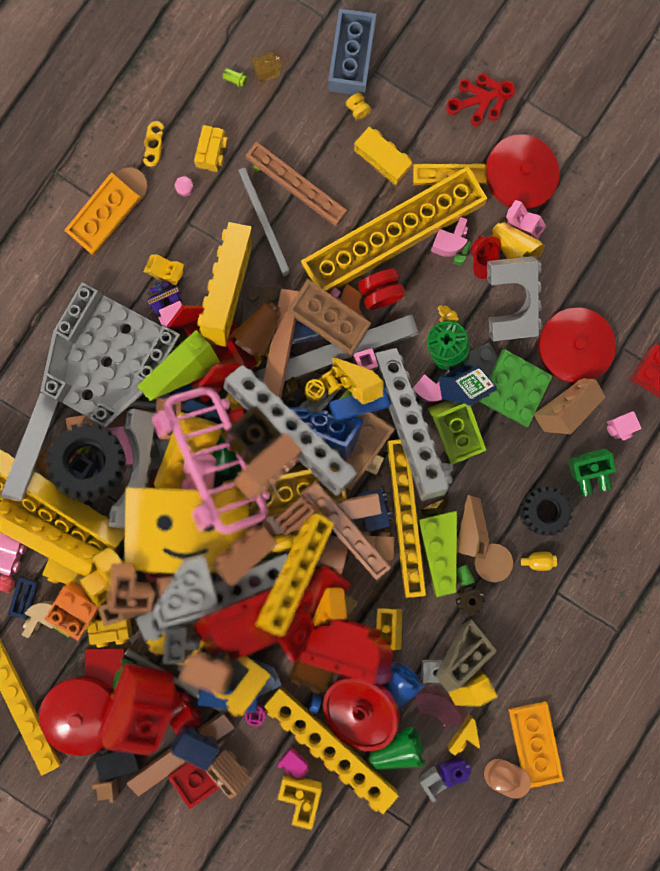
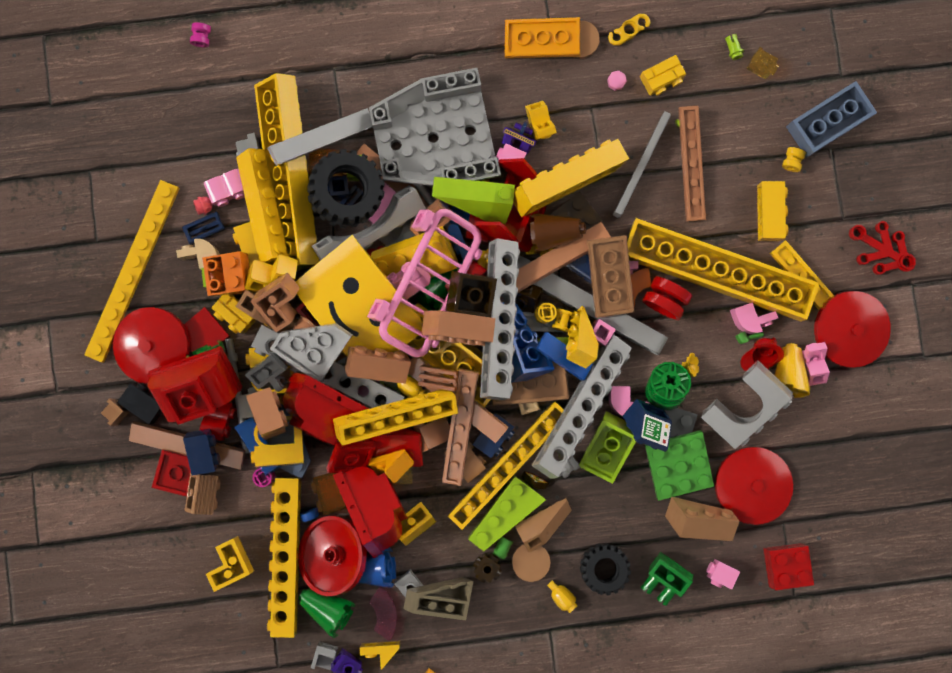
camera: 40 degrees right, 0 degrees up
dark pink brick [277,746,309,779] -> none
yellow slope [448,670,497,706] -> none

